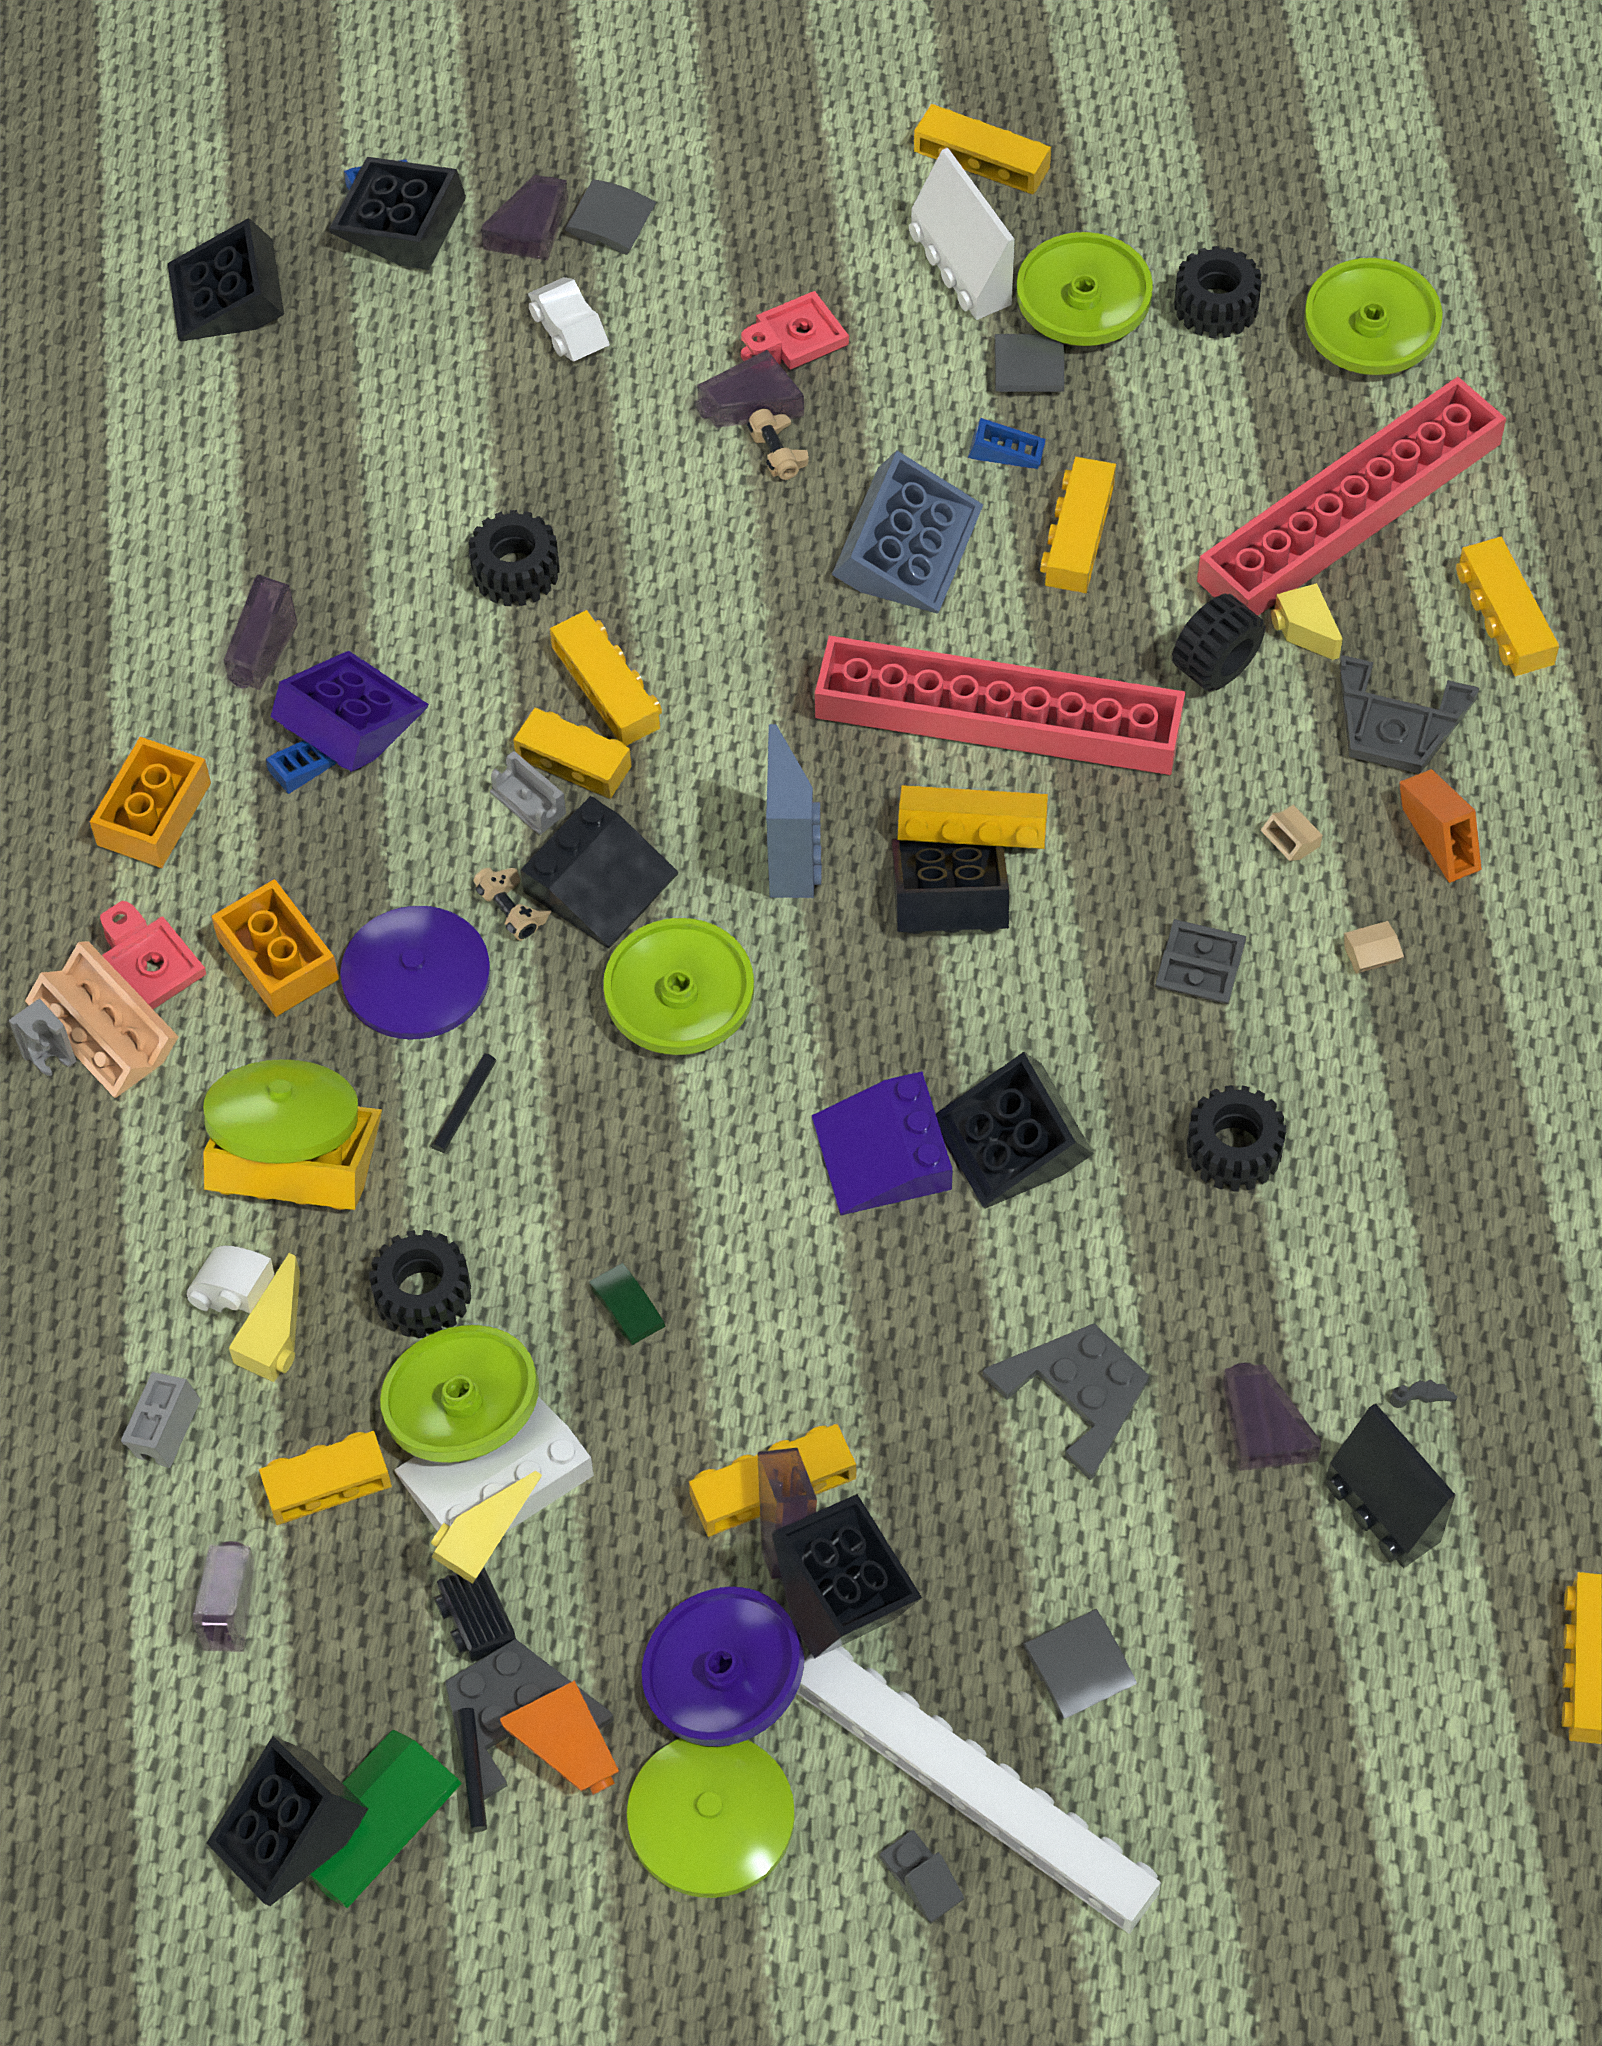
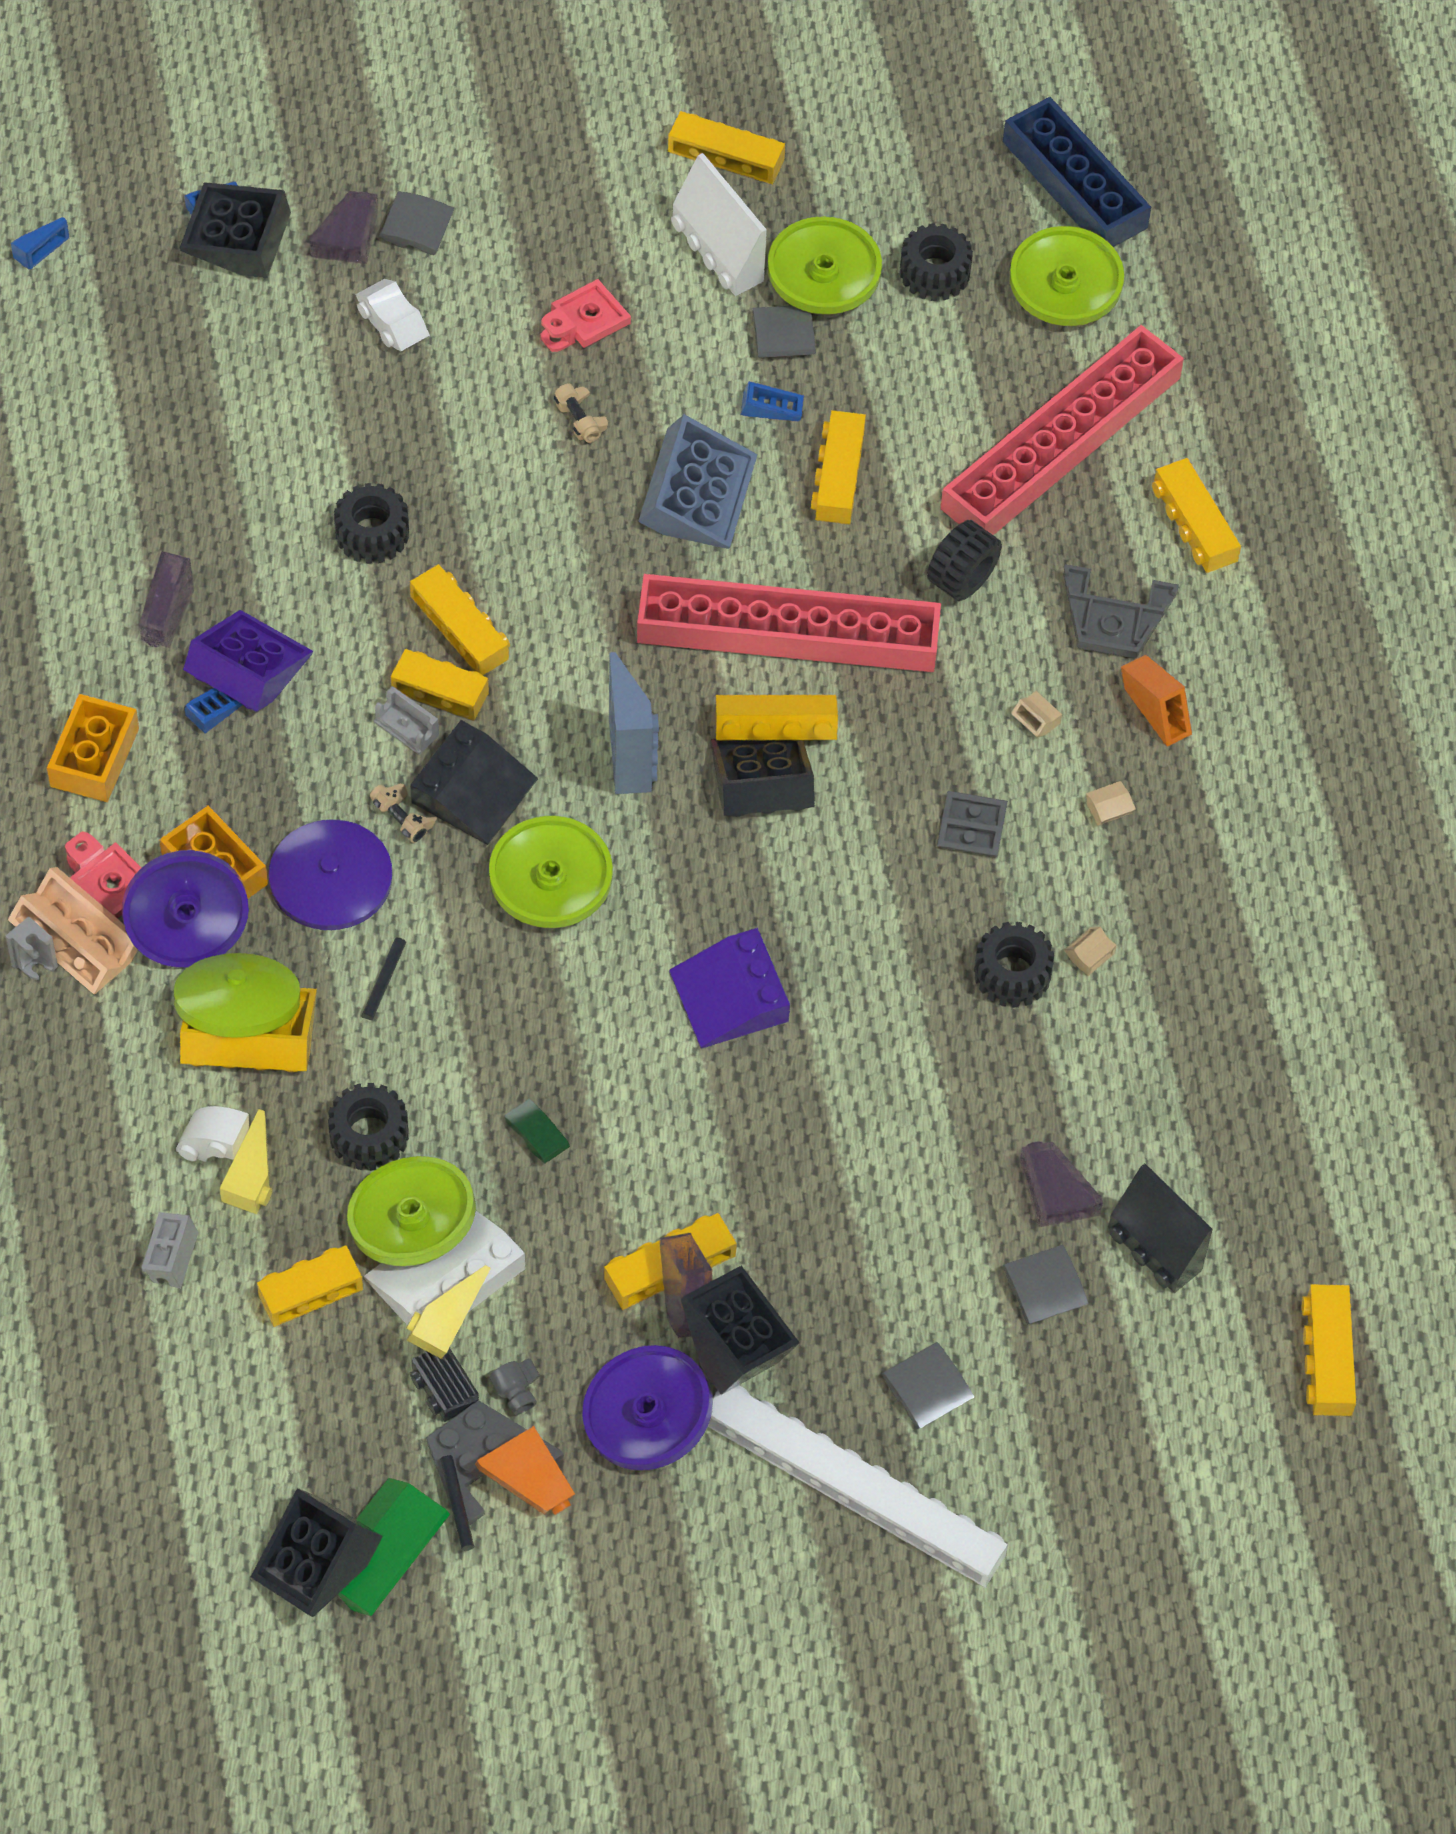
camera: 10 degrees left, 0 degrees up
black slope [167,218,284,342] -> none
slope [192,1541,255,1652] -> none
lime dish [627,1738,795,1898] -> none
clear purple slope [695,350,804,428] -> none
dark grey slope [879,1830,964,1924] -> none
black slope [936,1052,1094,1209] -> none
dark grey wing [982,1323,1150,1480] -> none
light yellow slope [1271,583,1343,660] -> none
dark grey piece [1390,1379,1457,1408] -> none
none -> blue slope [11,217,69,270]
none -> dark purple dish [122,850,249,967]
none -> dark grey piece [489,1359,540,1416]
none -> dark blue brick [1003,97,1151,247]
none -> dark grey slope [1003,1244,1089,1325]
none -> tan piece [1064,927,1117,976]

